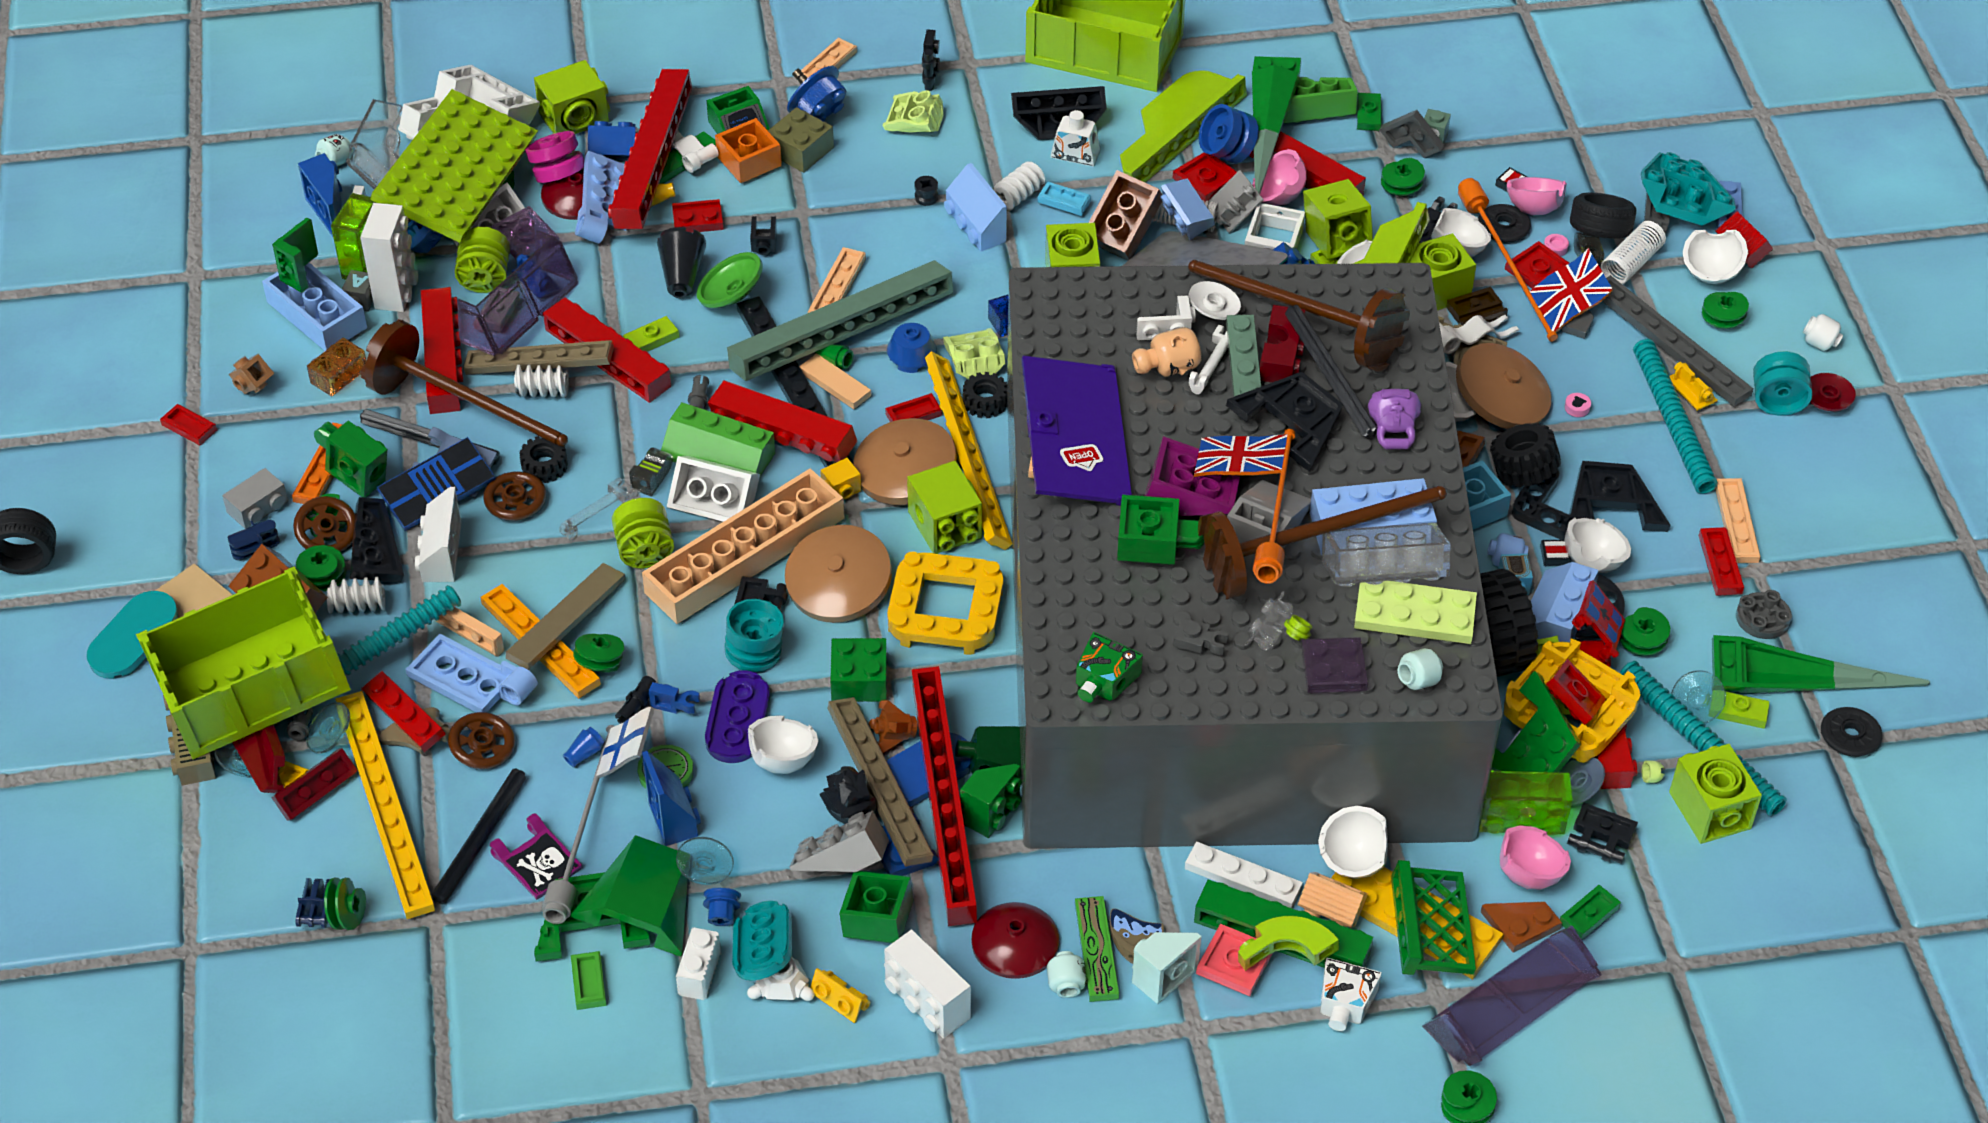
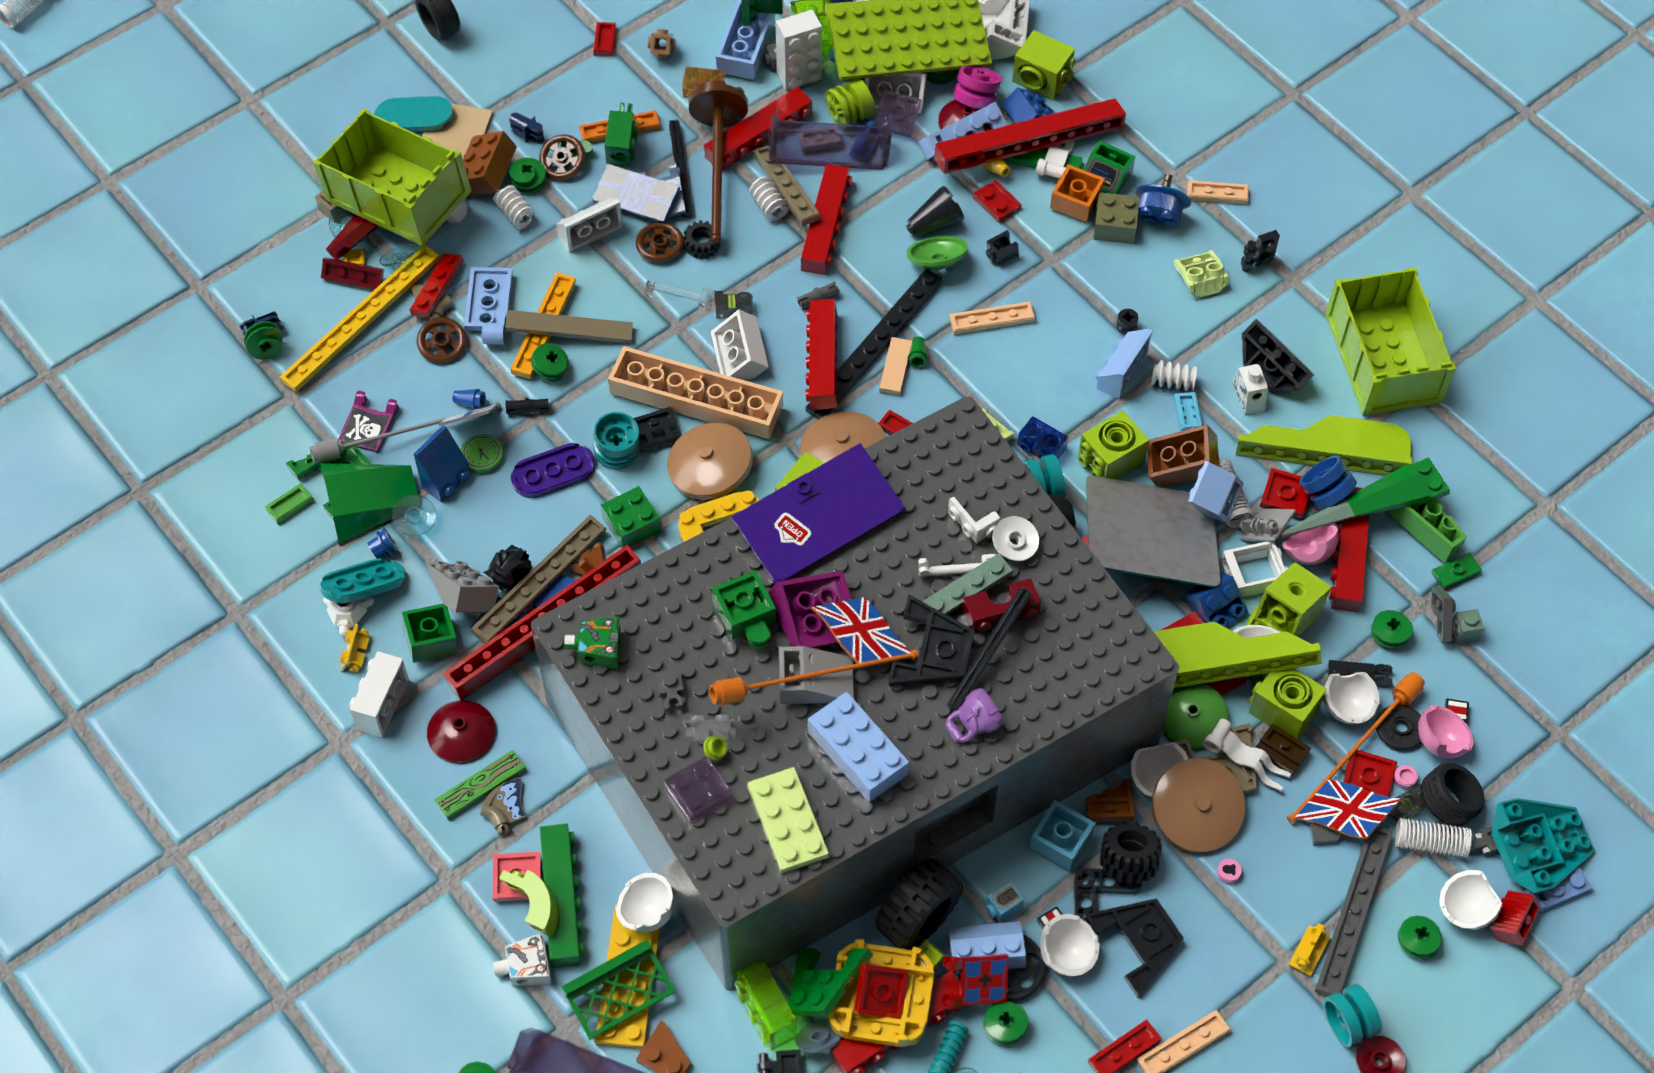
camera: 60 degrees right, 10 degrees up
light grey brick [222,468,288,529] -> none
dark grey pin [287,708,313,740] -> none
teal piece [337,585,461,676] -> none
black wing [350,497,404,582] -> none
black axle [432,768,526,904] -> none
light nougat tile [436,607,504,657] -> none
lime wheel [611,498,674,569] -> none
lime plate [623,316,679,352] -> none
blue plate [649,682,700,714] -> none
bright green slope [660,402,775,476] -> none
white brick [676,928,721,1000] -> none
sand green brick [727,260,953,381] -> none
white cylinder [748,716,818,774] -> none
yellow brick [820,458,861,500] -> none
blue cone [887,323,937,373] -> none
light aqua head [1047,951,1087,998] -> none
light nougat piece [1132,327,1201,377] -> none
light aqua slope [1132,932,1201,1004] -> none
white plate [1185,841,1303,908] -> none
reddish brown piece [1188,260,1410,372] -> none
reddish brown piece [1198,486,1447,600] -> none
light nougat brick [1298,872,1368,928] -> none
clear brick [1322,523,1450,587] -> none
light aqua head [1397,648,1443,690] -> none
light blue head [1487,533,1529,567] -> none
bright pink cylinder [1500,825,1571,890] -> none
teal piece [1633,339,1718,494] -> none
white head [1803,314,1843,351] -> none

